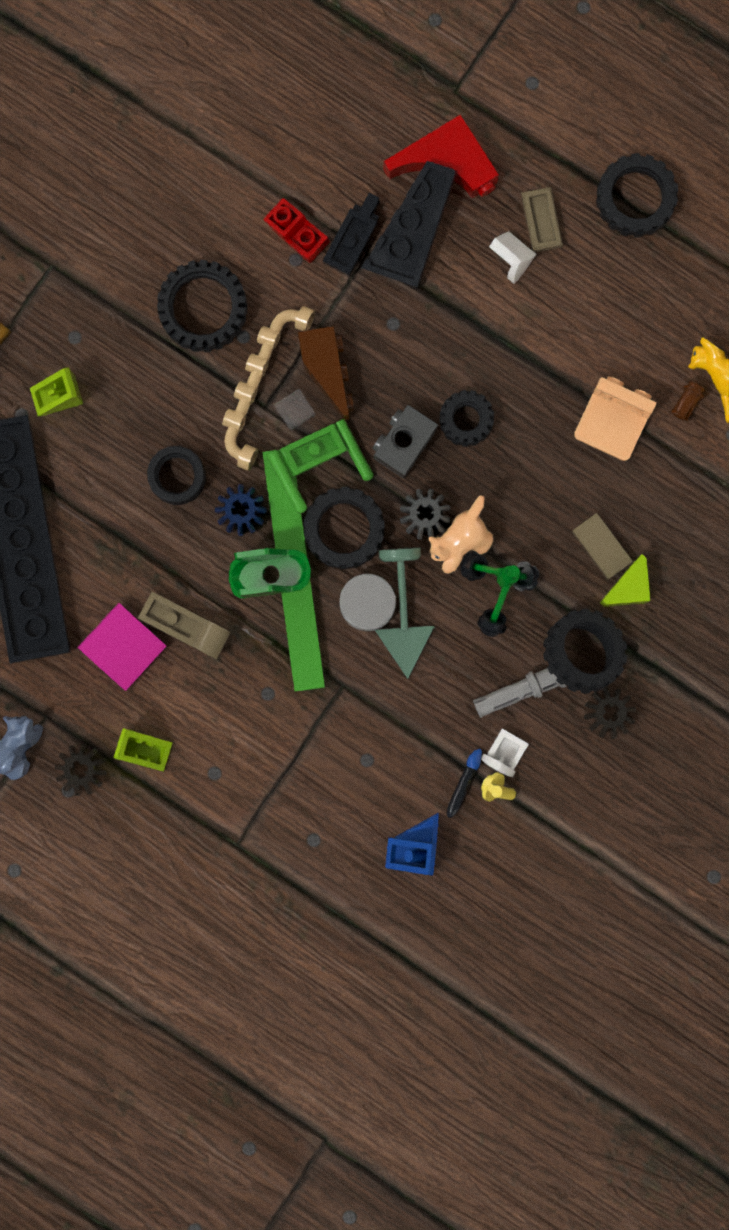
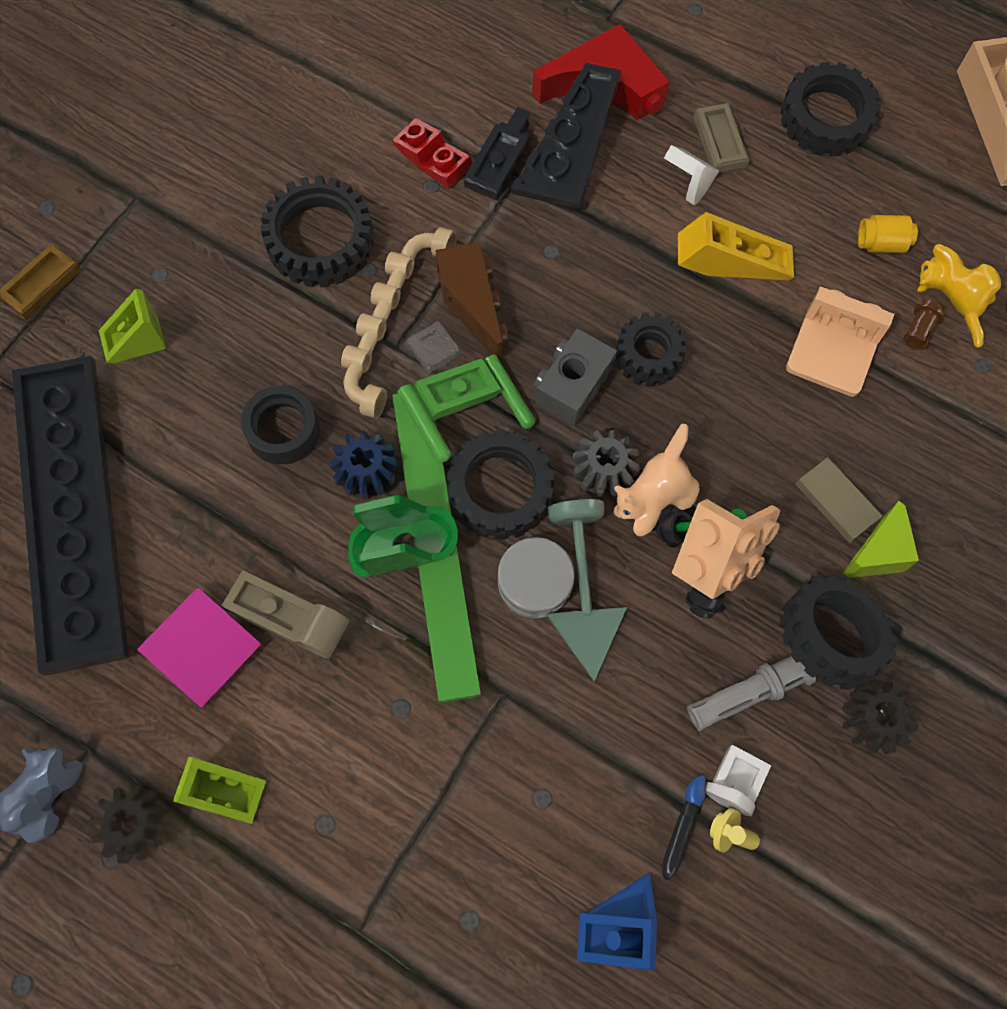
camera: 10 degrees left, 15 degrees down
none -> light nougat bracket [672,499,780,599]
none -> yellow slope [678,212,794,281]
none -> yellow brick [858,215,918,253]

